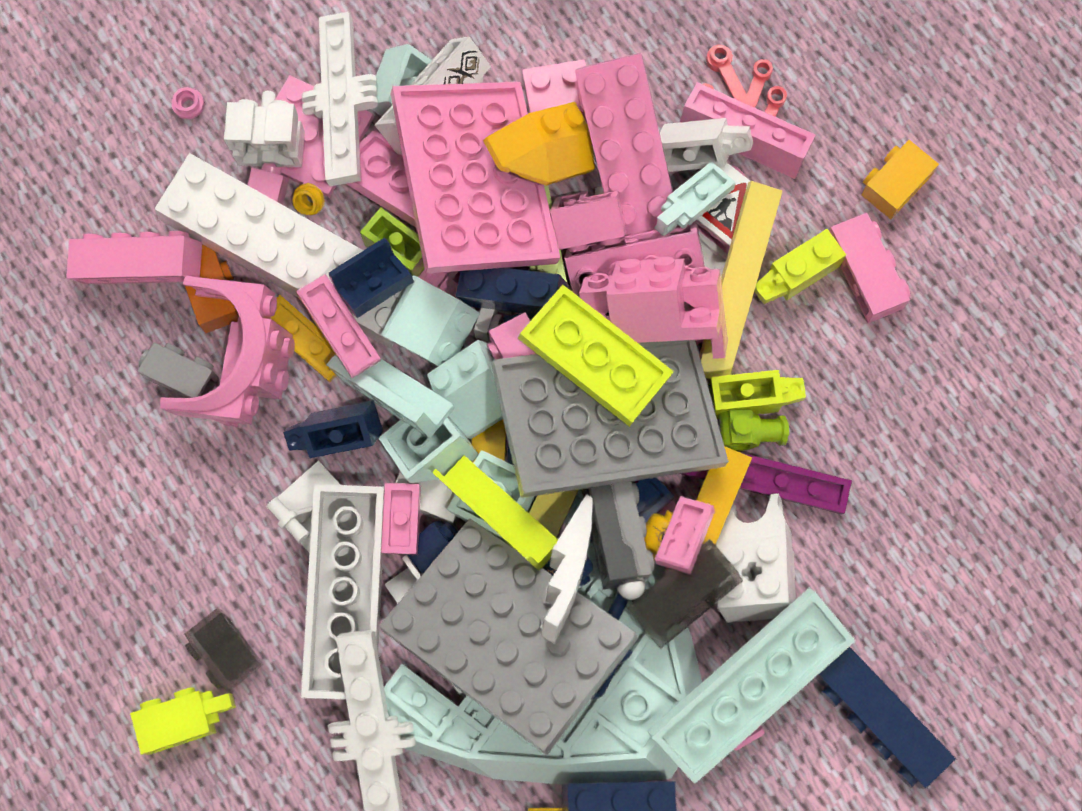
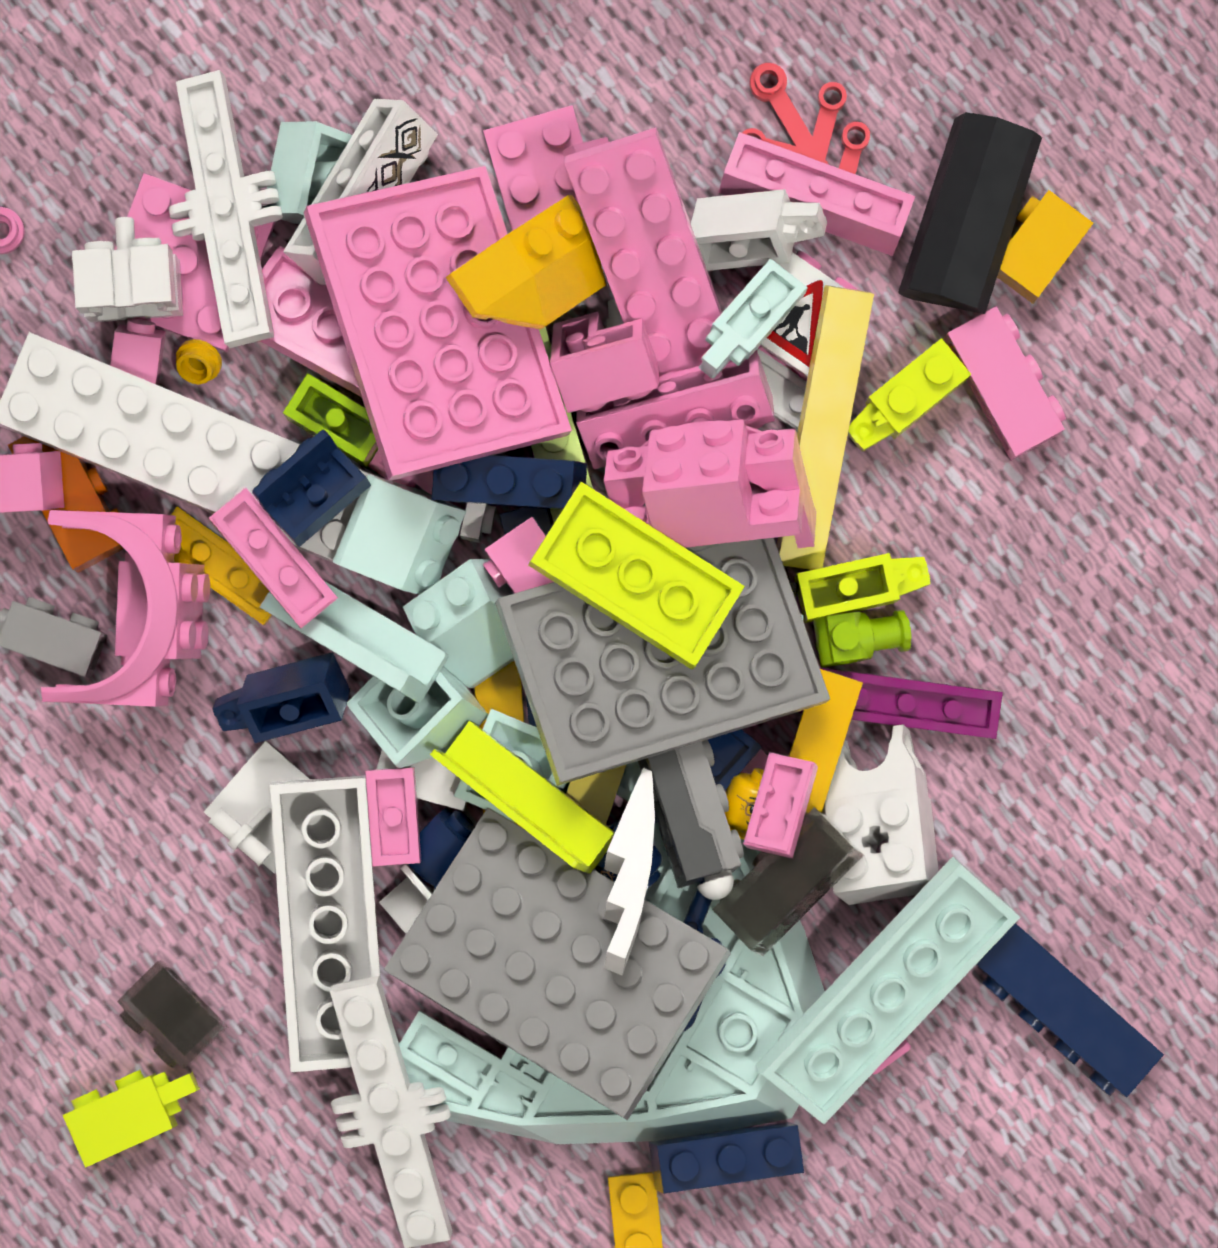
camera: 10 degrees left, 10 degrees up
none -> black piece [898,112,1042,314]

